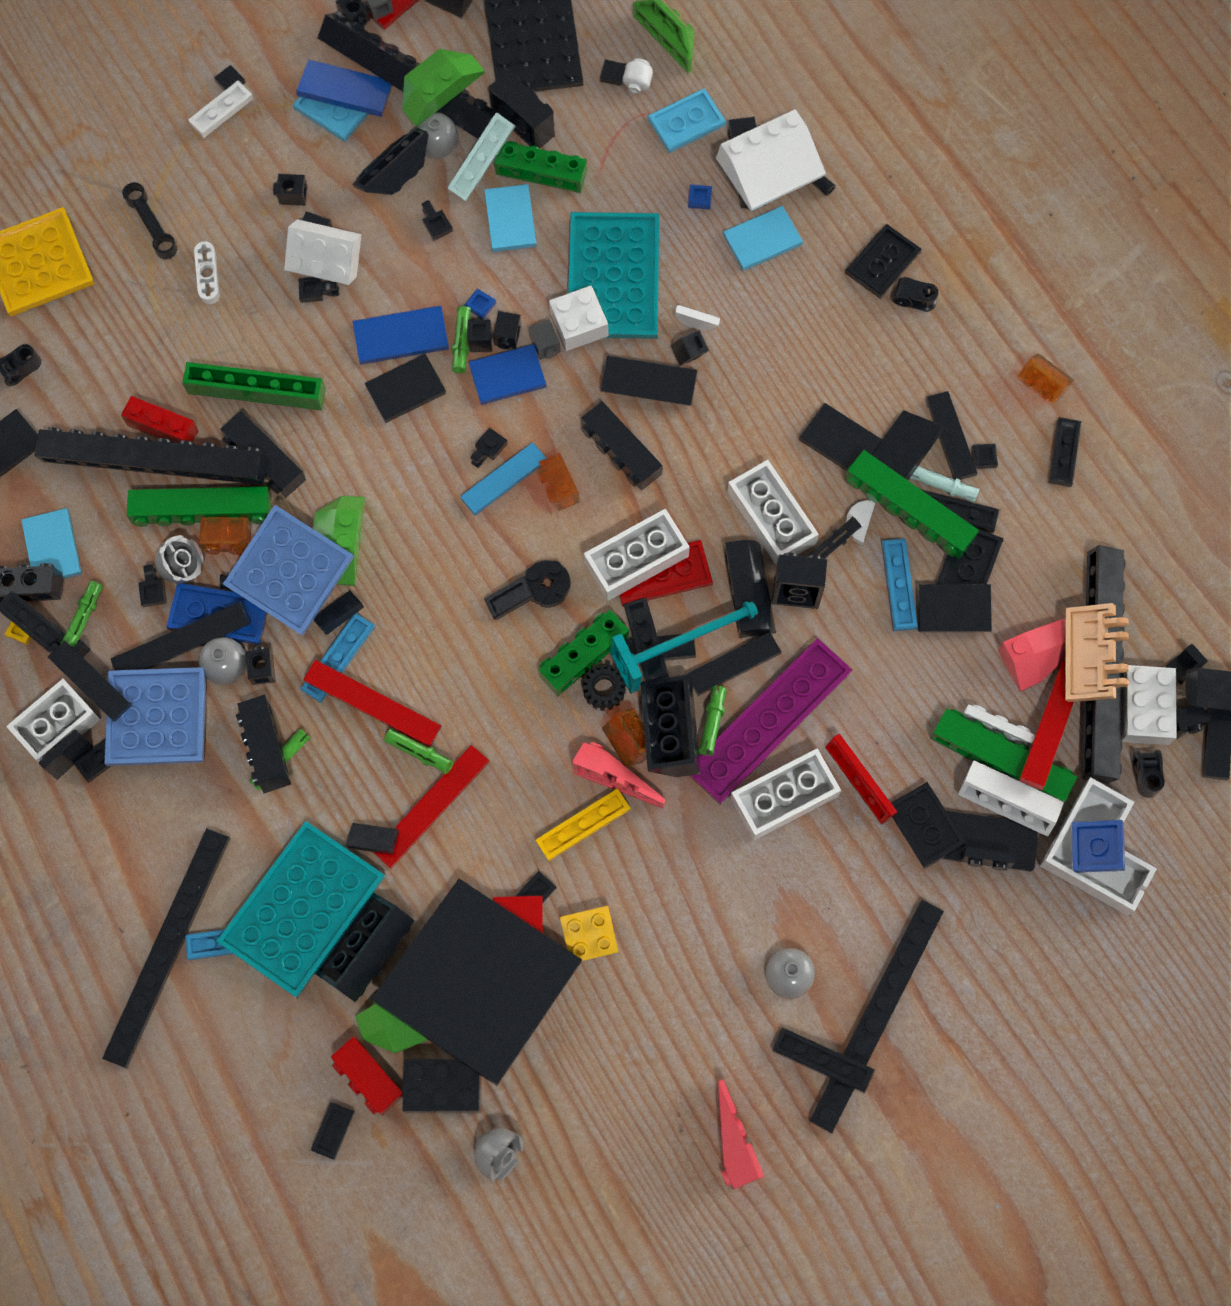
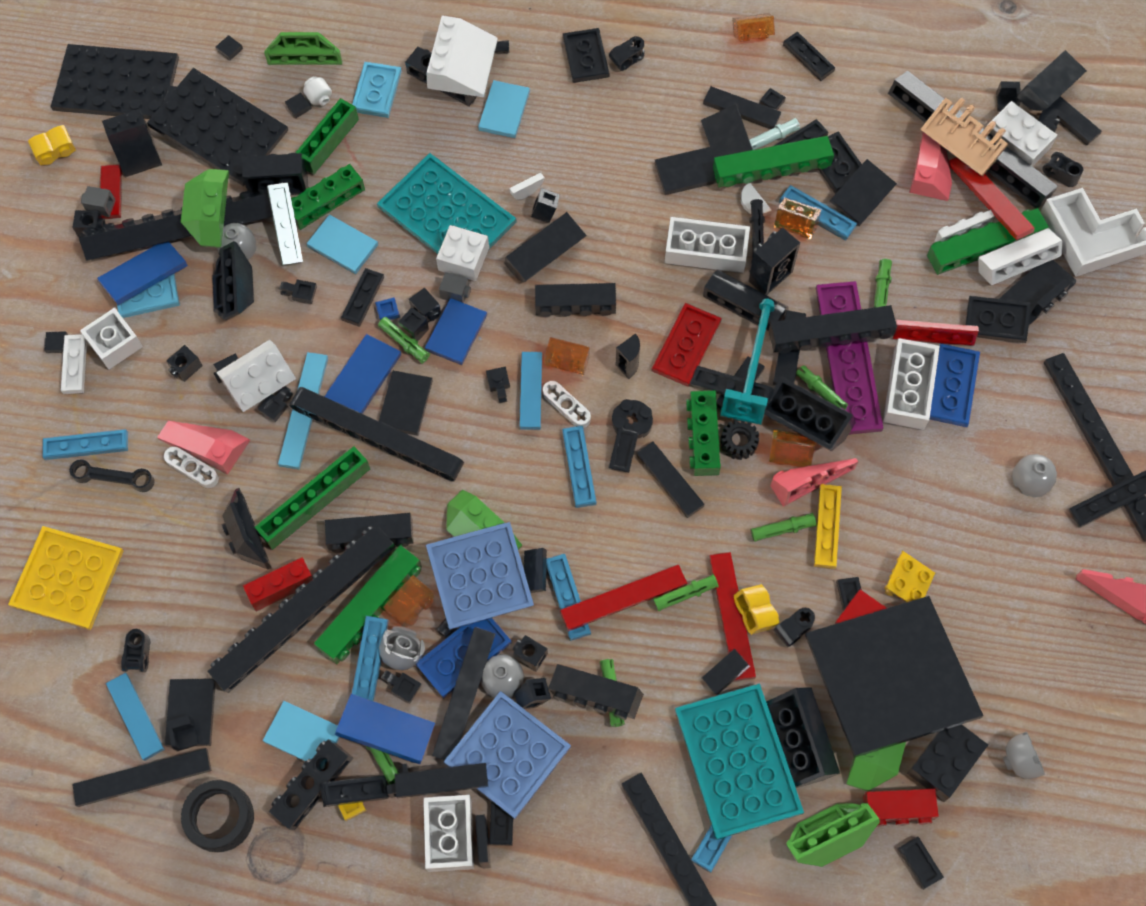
camera: 50 degrees left, 5 degrees down
white brick [583,509,690,601] -> none
blue tile [688,184,712,210] -> none
blue plate [1072,820,1125,873] -> none
none -> dark azure tile [43,429,128,460]
none -> white brick [80,308,143,369]
none -> coral wedge [157,421,250,475]
none -> black wedge [221,488,272,570]
none -> medium azure tile [278,352,328,470]
none -> black beam [289,387,464,482]
none -> green brick [295,98,359,175]
none -> blue tile [335,694,435,764]
none -> black tile [341,268,384,327]
none -> dark azure tile [352,616,389,701]
none -> black brick [514,678,551,709]
none -> white beam [543,381,591,428]
none -> dark azure tile [562,426,597,508]
none -> black brick [616,333,640,379]
none -> black tile [636,441,705,518]
none -> yellow brick [734,584,779,635]
none -> bright green pin [751,513,816,542]
none -> black brick [769,305,897,354]
none -> black piece [773,607,815,648]
none -> clear orange brick [774,197,821,239]
none -> bright green wedge [786,803,880,867]
none -> bright green pin [874,259,892,307]
none -> blue tile [929,343,980,427]

